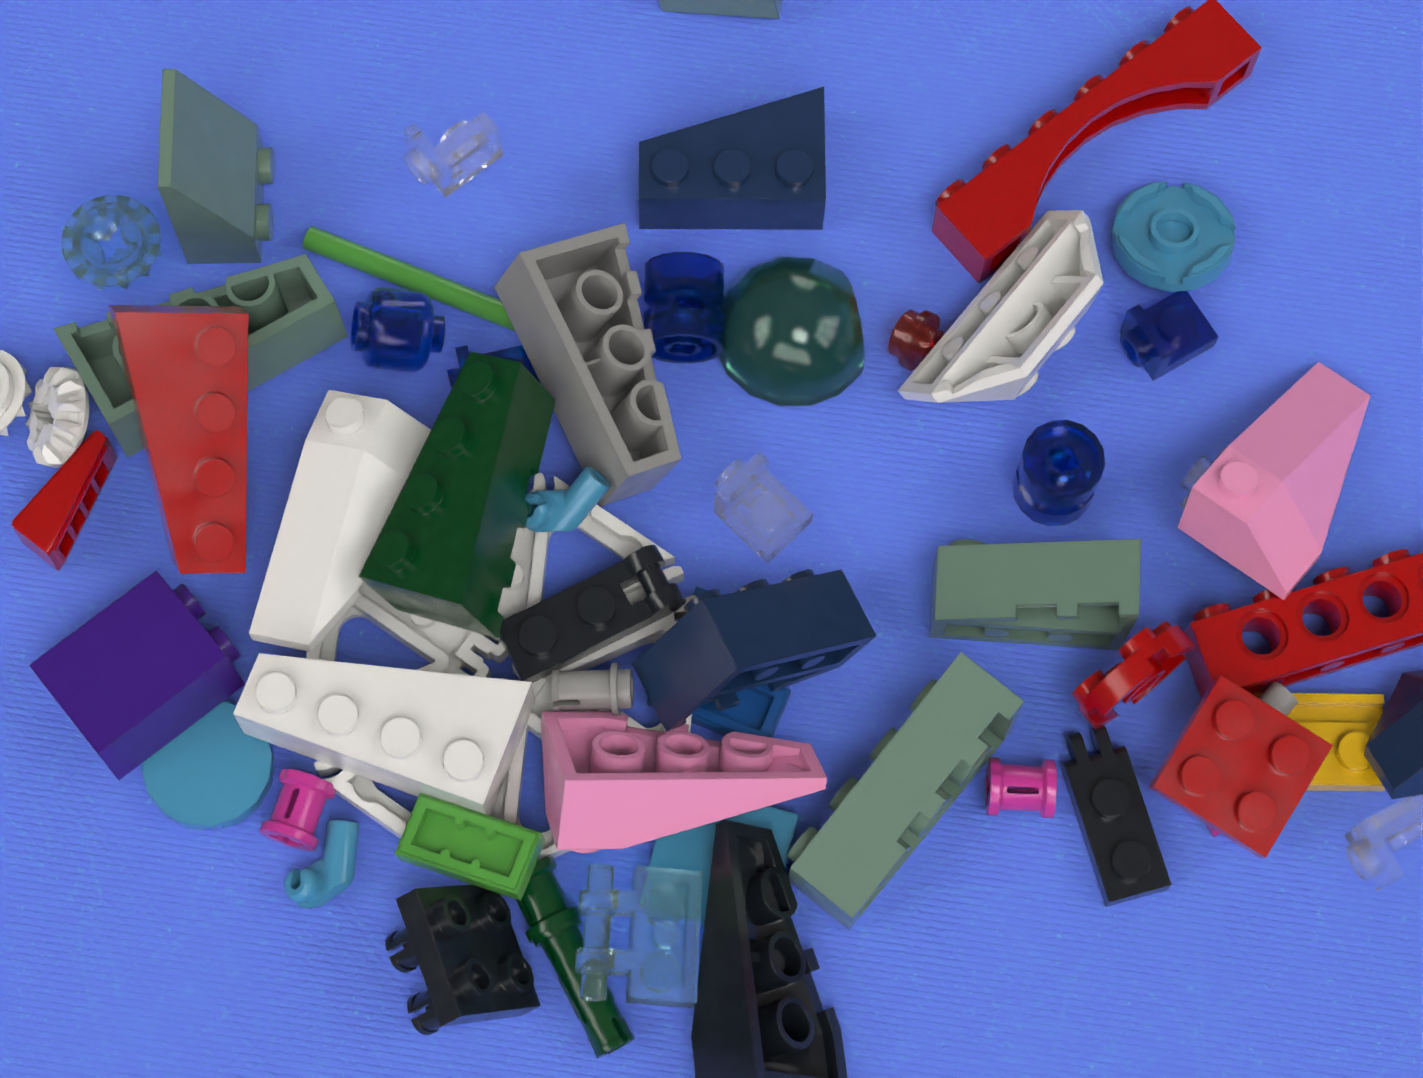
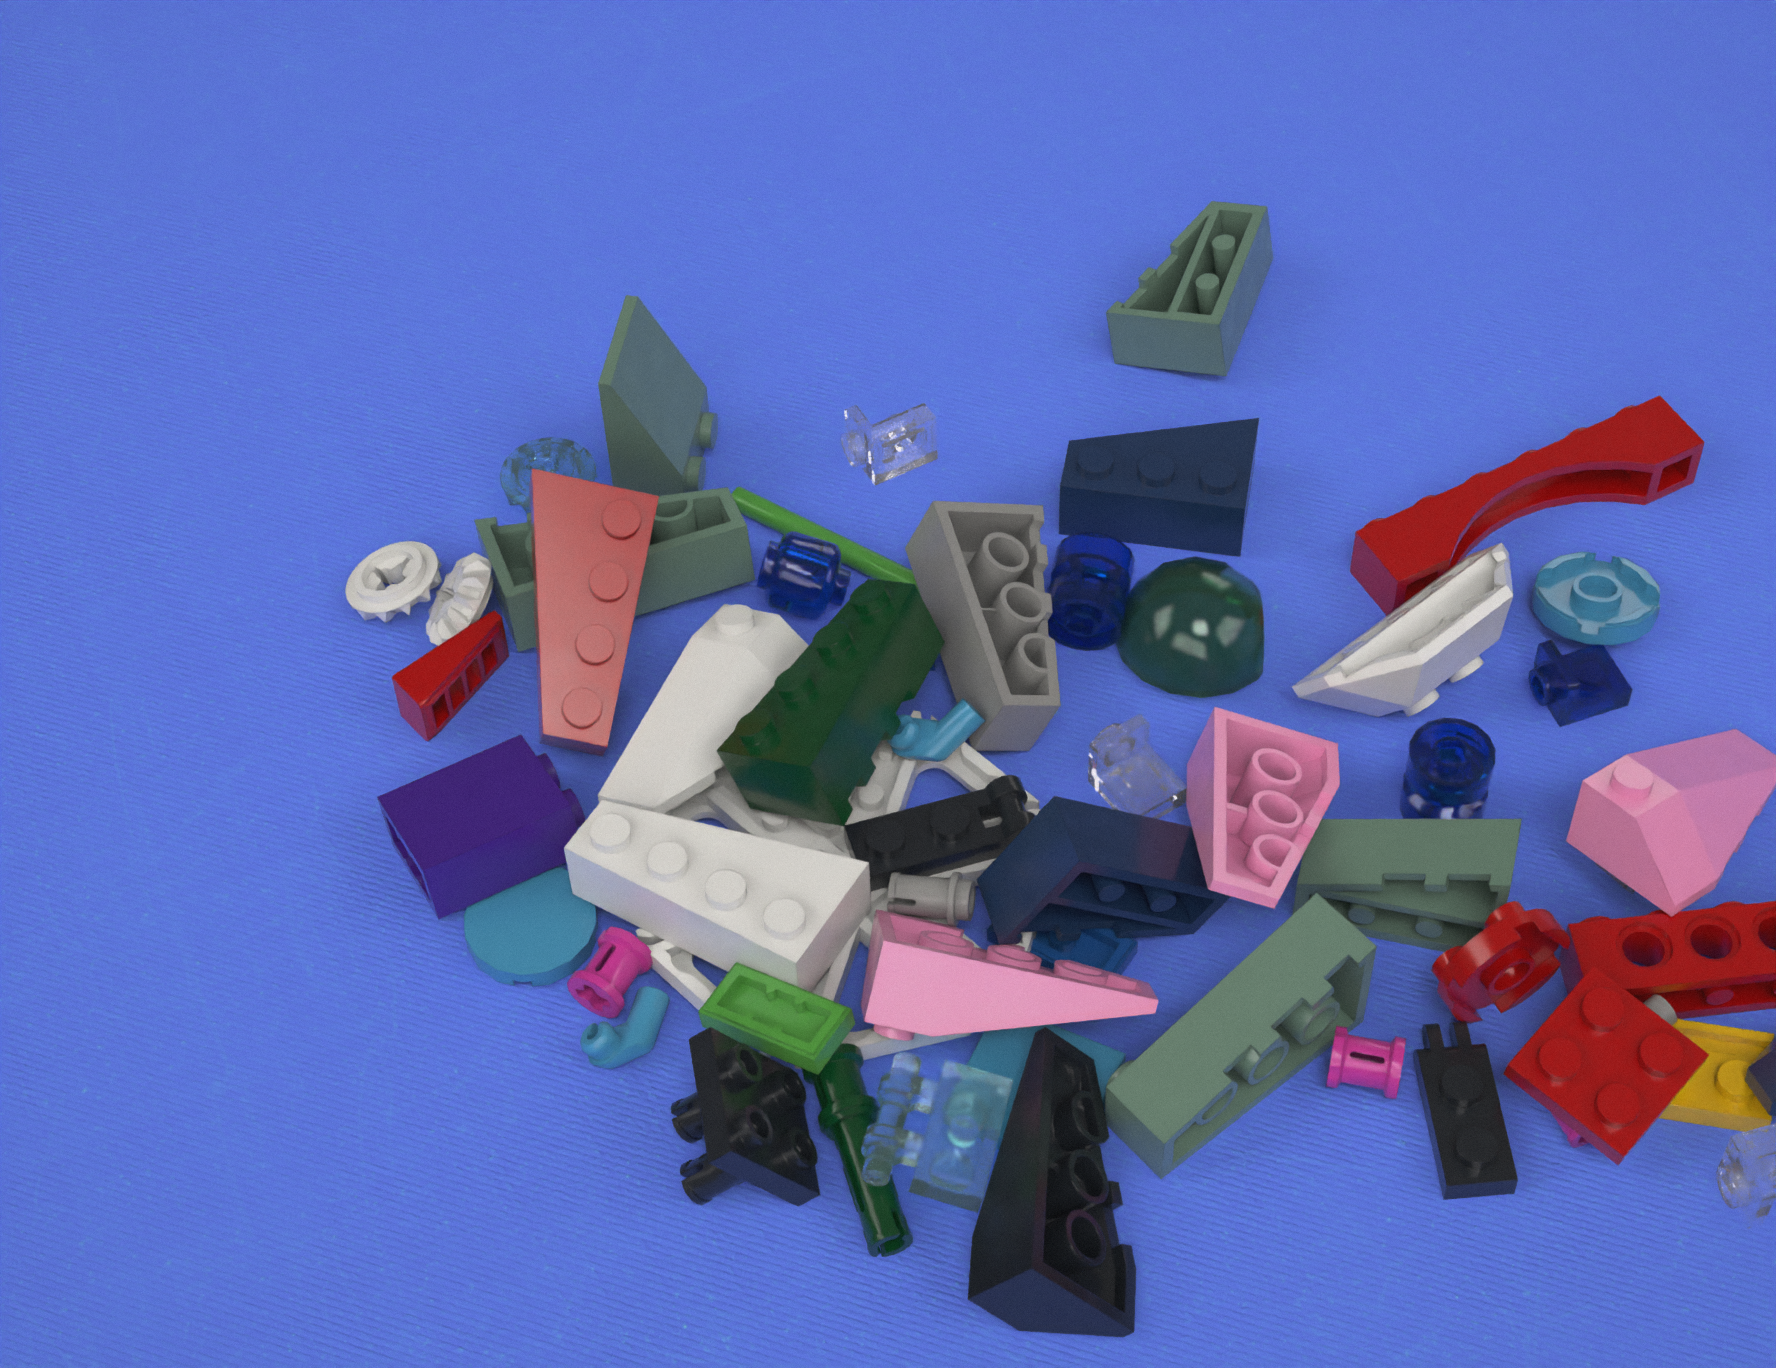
camera: 15 degrees right, 20 degrees down
clear red plate [888,309,944,371] -> none
none -> bright pink wedge [1186,707,1340,909]

